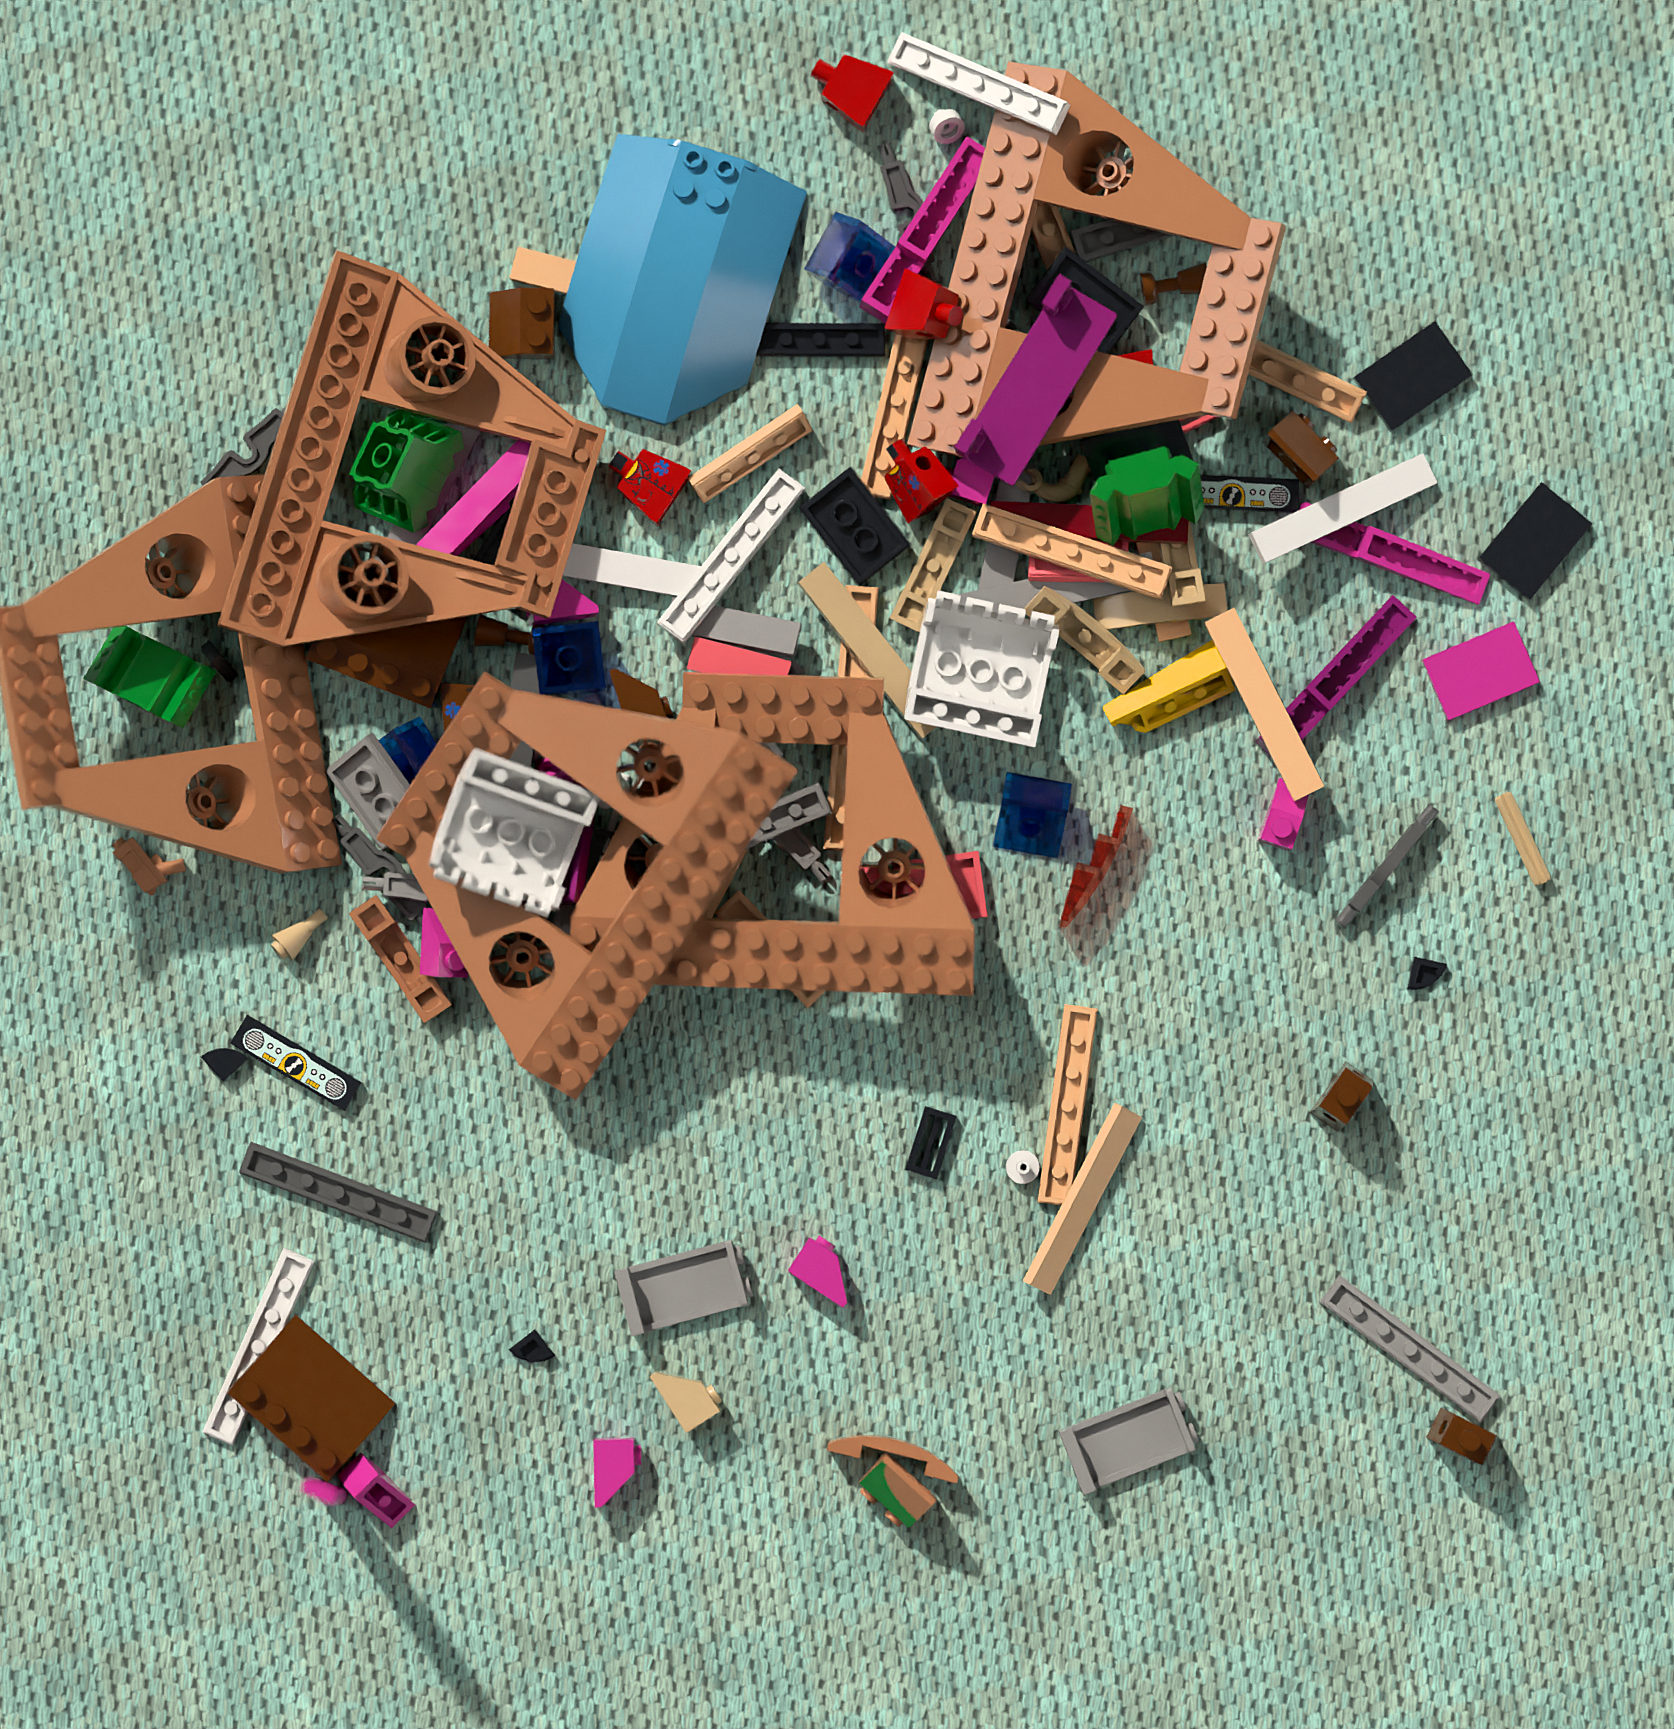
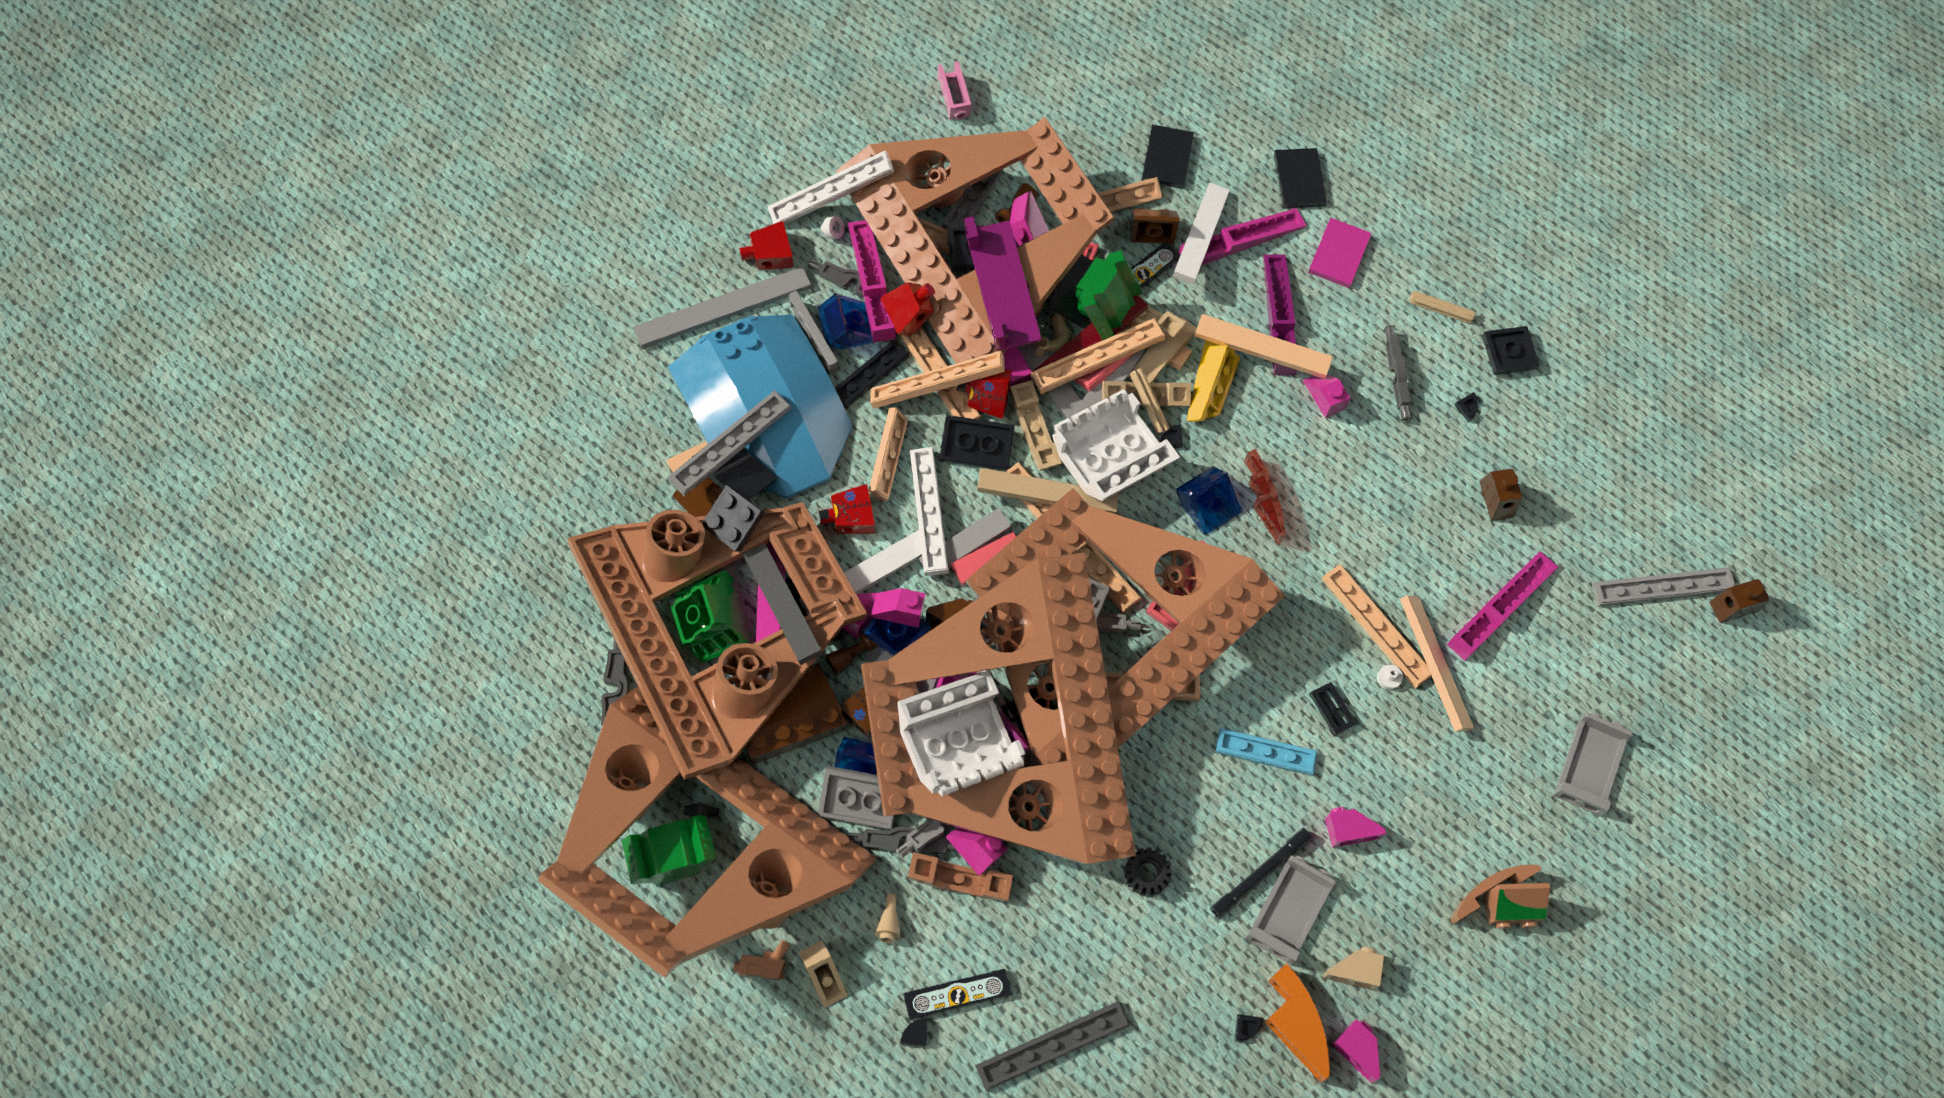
camera: 45 degrees left, 20 degrees down
none -> light grey tile [633,267,811,349]
none -> light grey tile [668,390,791,496]
none -> black tile [692,448,776,501]
none -> plate [702,485,765,553]
none -> dark grey tile [743,543,823,665]
none -> light grey tile [789,291,838,375]
none -> tan slope [798,940,848,1008]
none -> light nougat tile [870,351,1004,409]
none -> dark pink slope [871,588,926,628]
none -> bright pink window [937,61,971,120]
none -> dark pink slope [1010,191,1049,246]
none -> black tyre [1124,847,1172,897]
none -> tan axle [1130,368,1169,434]
none -> black tile [1160,425,1183,448]
none -> black piece [1210,828,1313,920]
none -> medium azure tile [1215,728,1317,776]
none -> orange slope [1265,963,1329,1083]
none -> dark pink slope [1447,551,1558,661]
none -> black plate [1482,326,1540,375]

